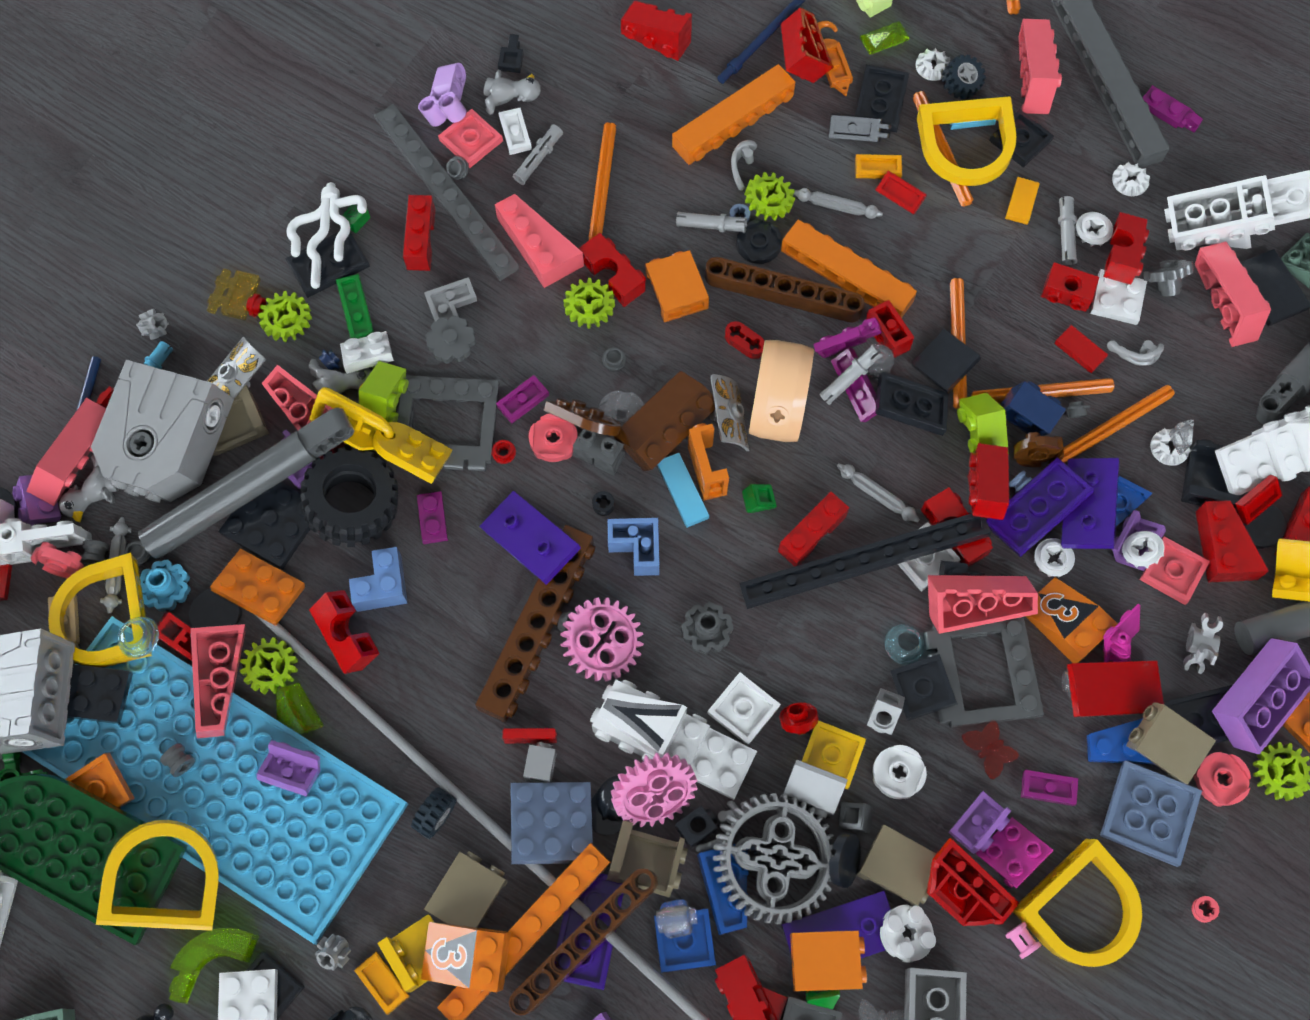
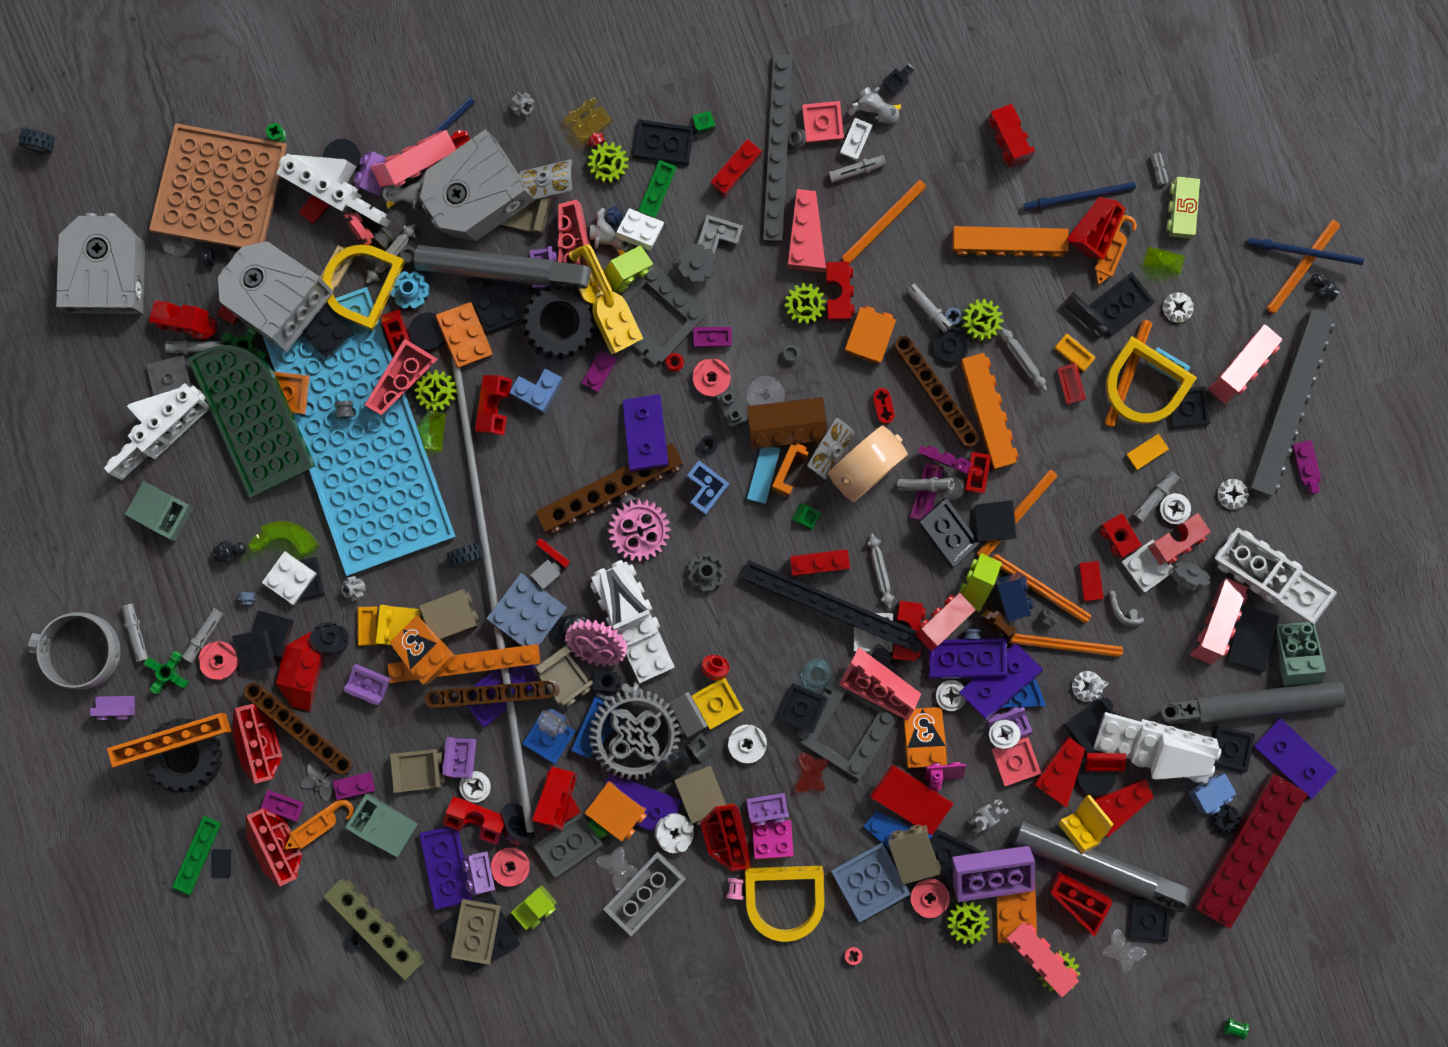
camera: 40 degrees right, 15 degrees up
yellow window [96,820,219,931] -> none
clear light blue piece [117,617,159,658] -> none
medium azure pin [144,341,173,369] -> none
medium lavender bracket [256,740,320,797] -> none
white plant [286,182,367,289] -> none
lavender piece [418,63,466,127] -> none
reddish brown plate [544,398,621,436] -> none
white plate [707,672,781,746] -> none
light grey piece [731,140,757,191] -> none
light grey brick [867,688,905,735] -> none
black wheel [942,54,986,99] -> none
magenta plate [1021,770,1078,806] -> none

